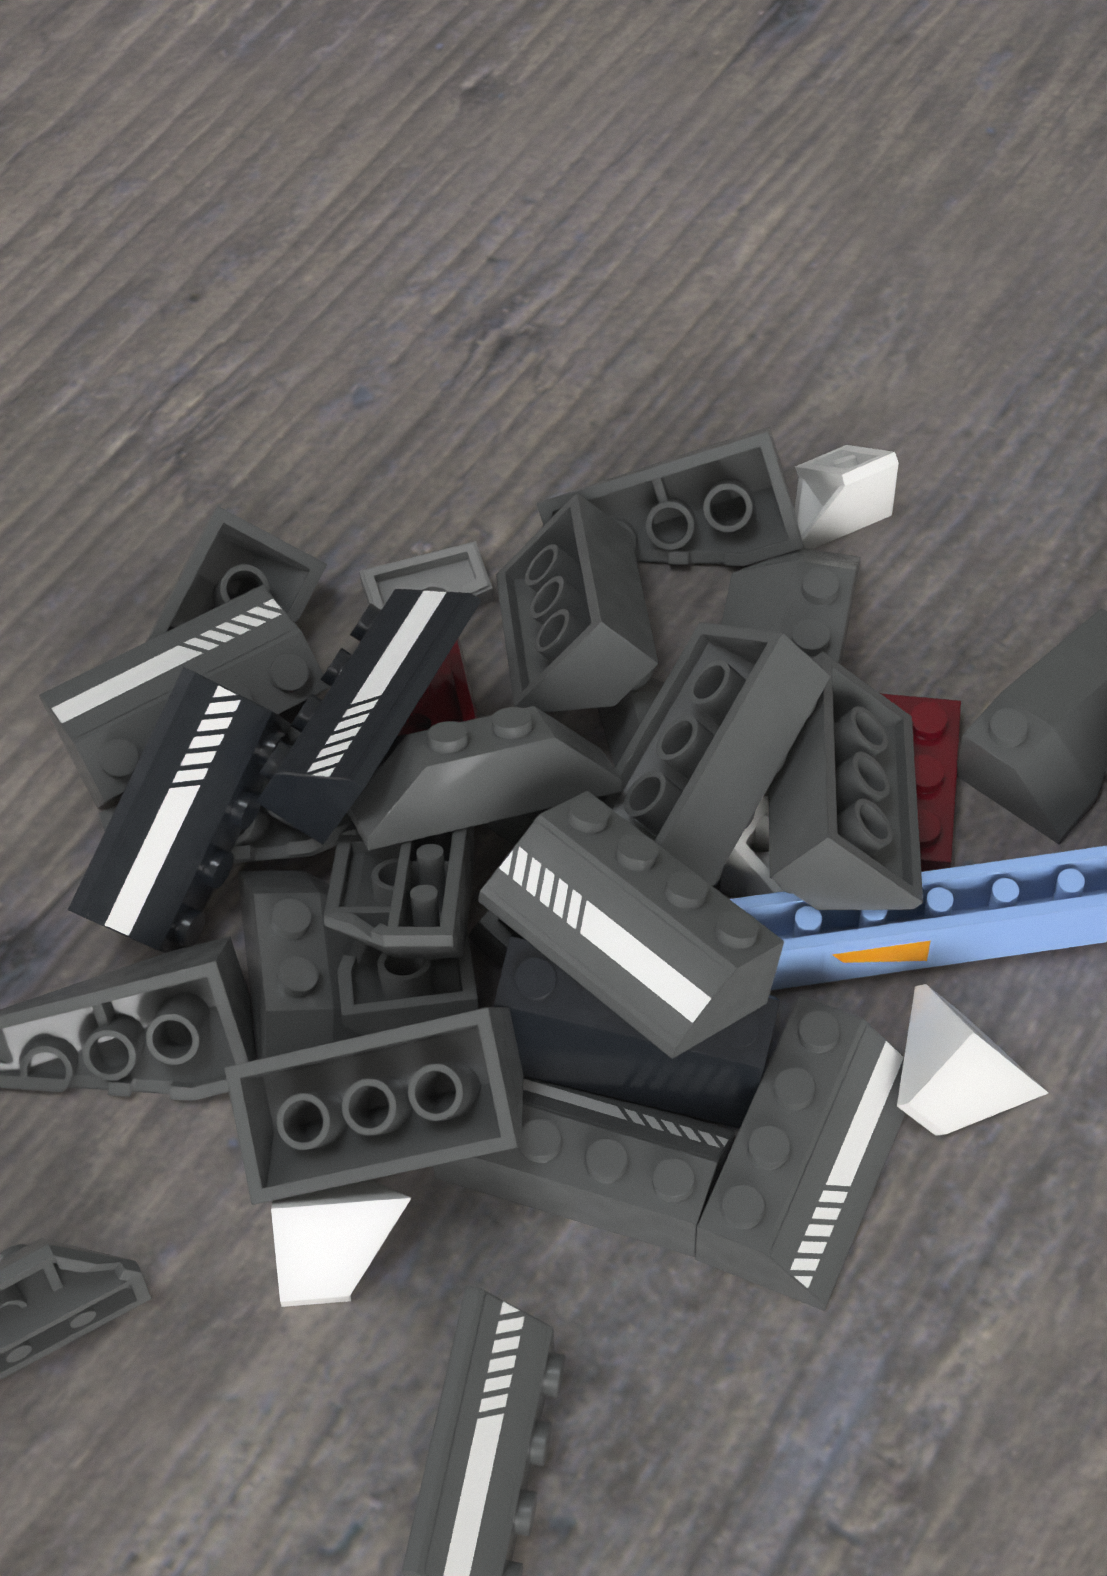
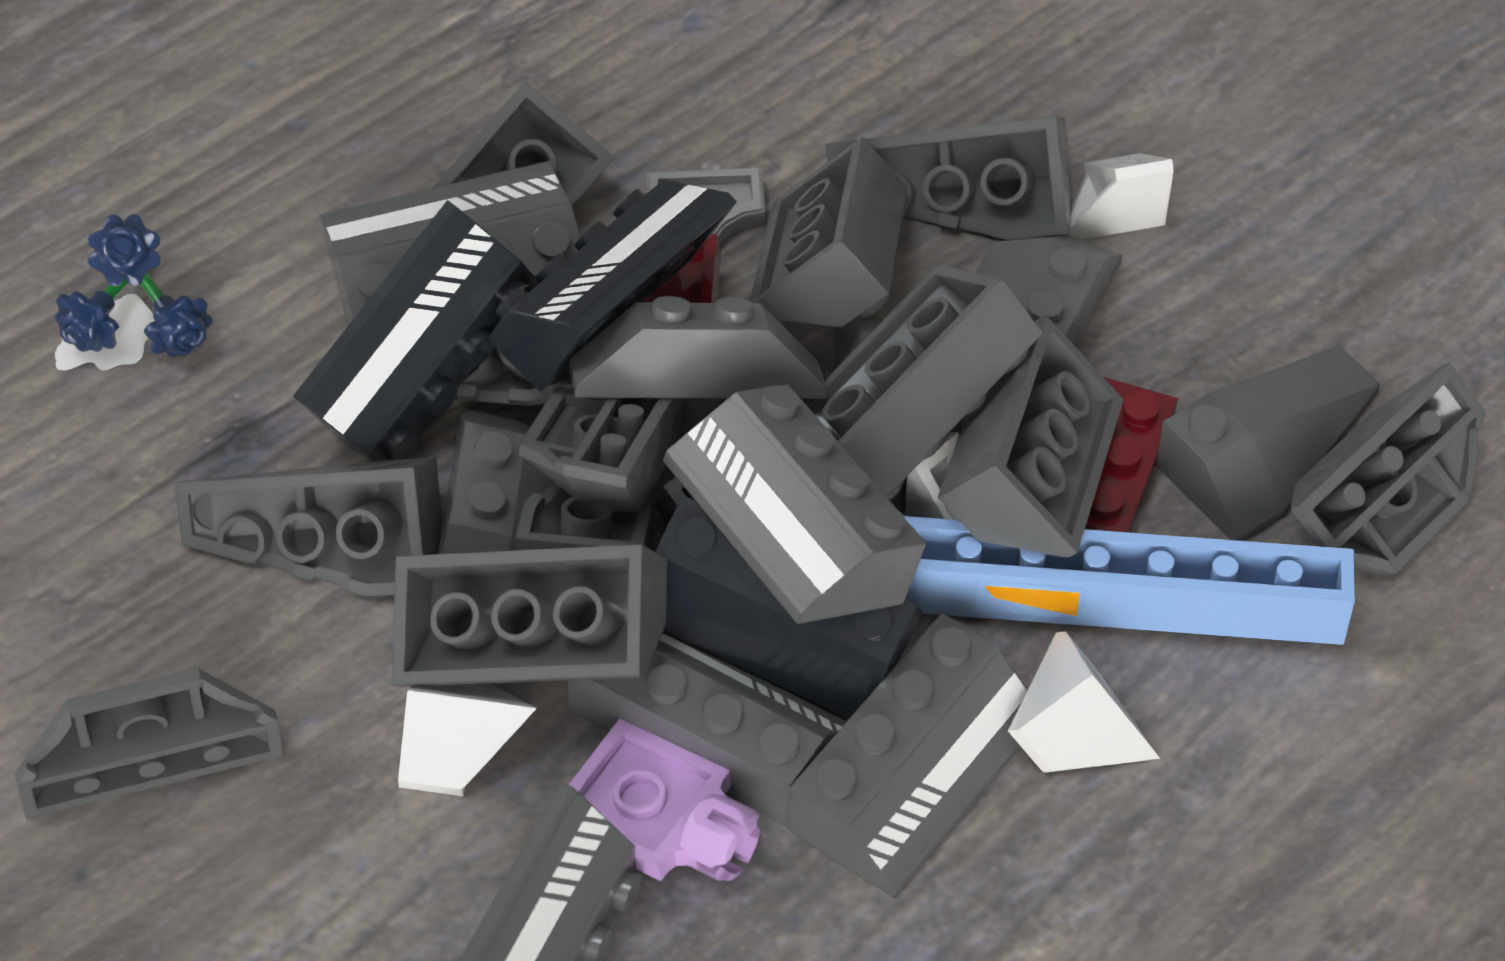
camera: 10 degrees right, 5 degrees down
none -> lavender plate [569,718,761,881]

